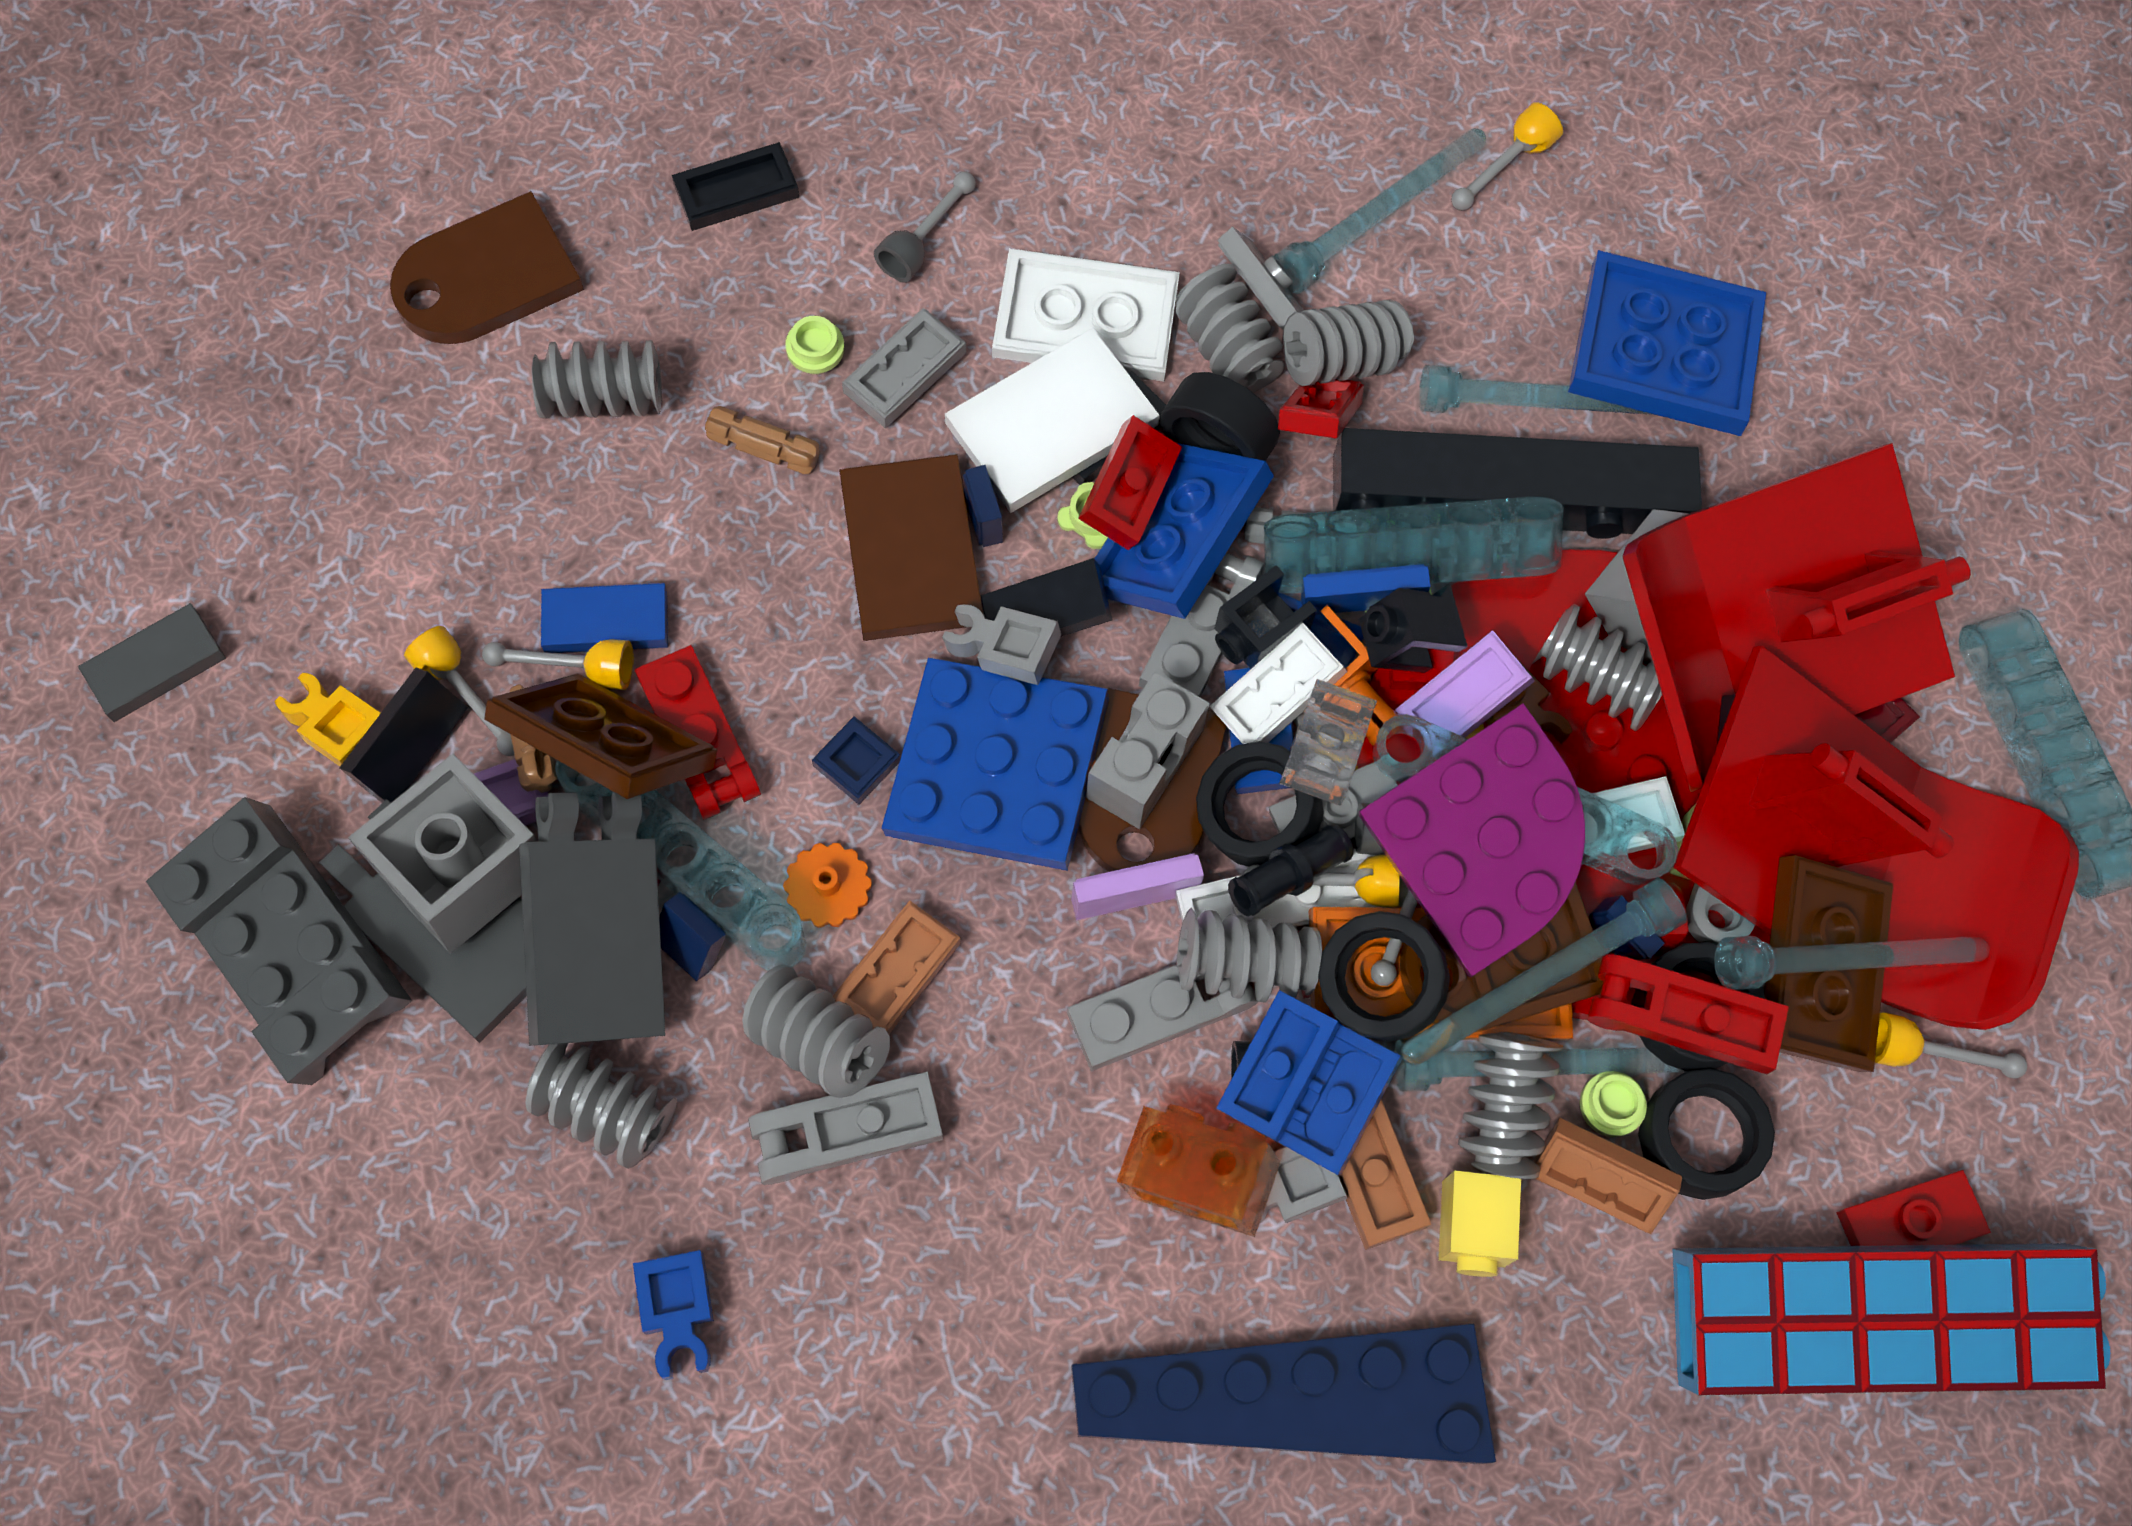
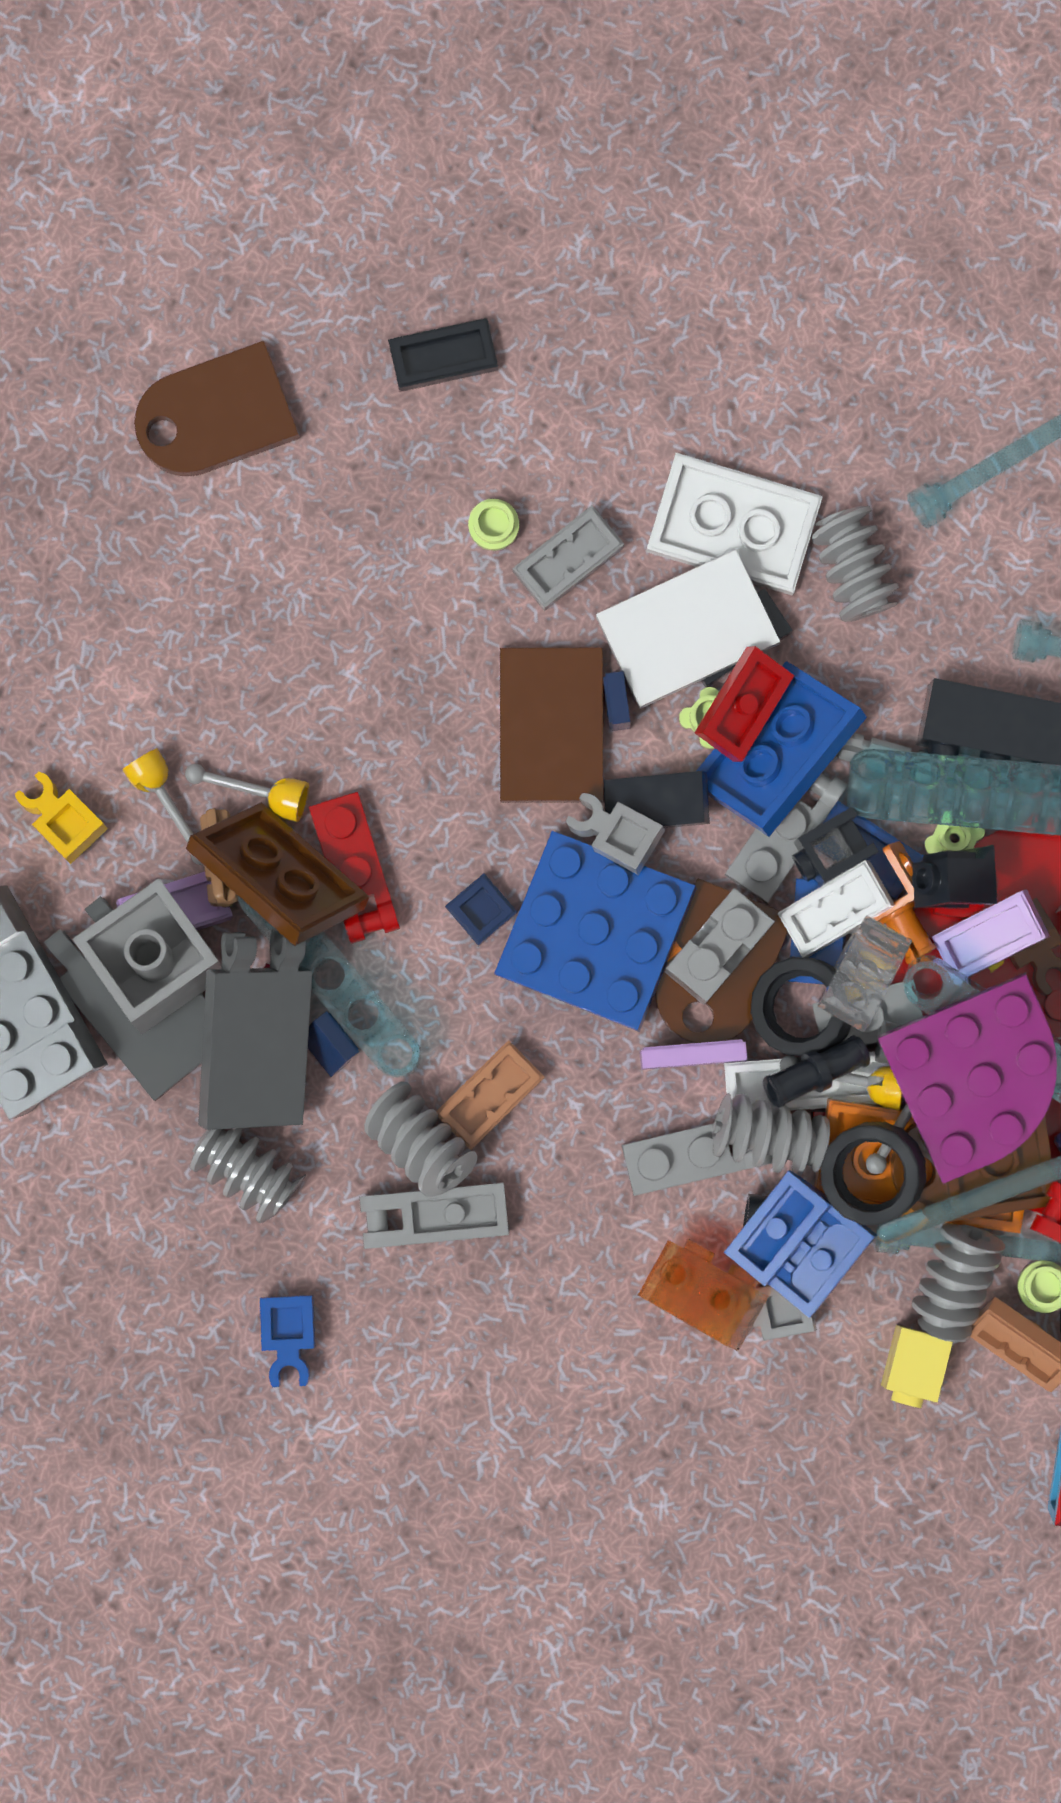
camera: 15 degrees right, 15 degrees up
black tile [339,667,468,803] -> none
light grey piece [532,340,662,419] -> none
blue tile [541,583,668,653] -> none
medium nougat axle [705,406,820,474] -> none
orange piece [783,843,872,928] -> none
dark grey hinge [874,171,976,283] -> none
dark blue wing [1071,1324,1496,1464] -> none
black tyre [1160,372,1280,461] -> none
light grey plate [1217,226,1304,330] -> none
red plate [1278,379,1364,439] -> none
light grey piece [1283,299,1414,386] -> none
blue tile [1301,564,1430,615] -> none
nougat plate [1338,1099,1431,1250] -> none

